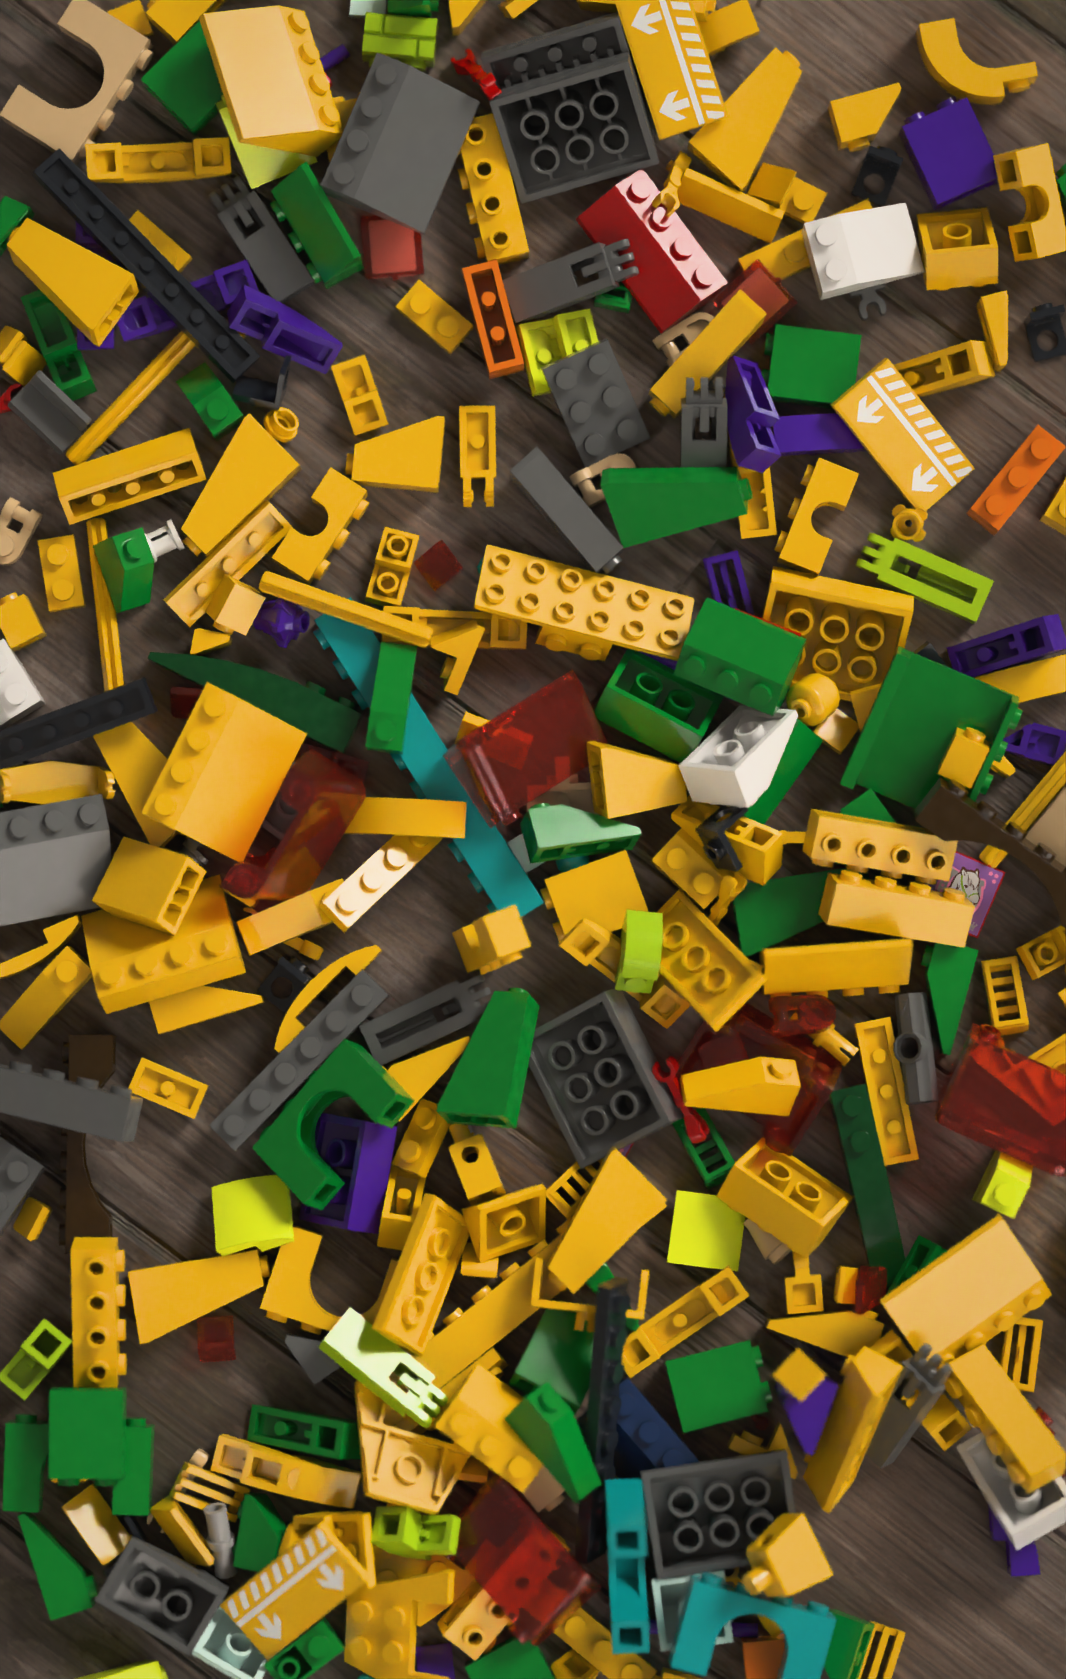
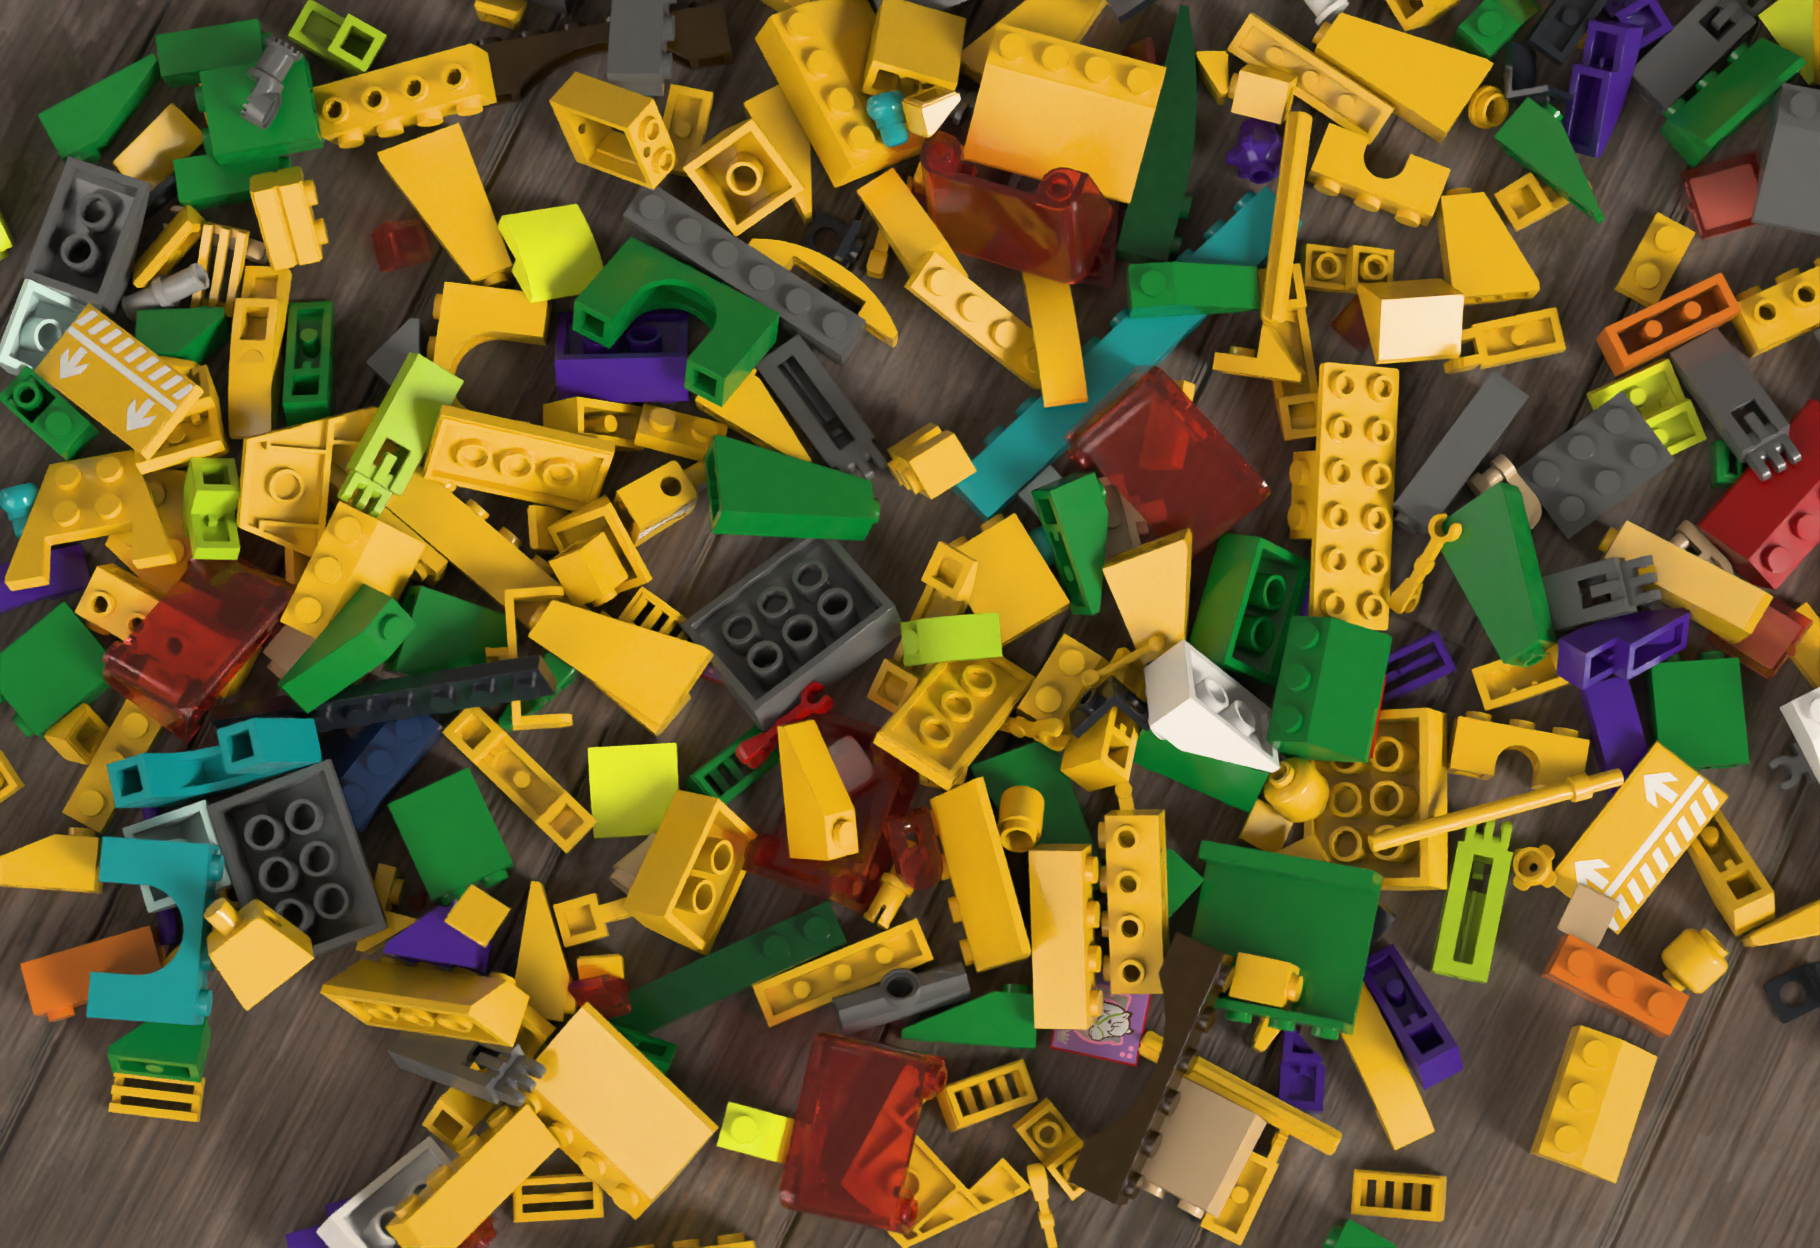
camera: 80 degrees right, 5 degrees down
none -> dark grey connector [241,35,303,130]
none -> yellow brick [250,166,329,271]
none -> yellow window [549,71,680,190]
none -> yellow brick [549,532,629,607]
none -> yellow slope [683,117,806,237]
none -> teal piece [866,90,909,147]
none -> yellow slope [901,85,961,138]
none -> yellow brick [997,786,1045,852]
none -> yellow hinge [1082,635,1166,689]
none -> slope [1357,278,1464,364]
none -> yellow bar [1367,768,1624,852]
none -> yellow piece [1388,513,1462,614]
none -> green slope [1494,97,1605,225]
none -> tan slope [1557,882,1619,948]
none -> yellow head [1661,928,1729,994]

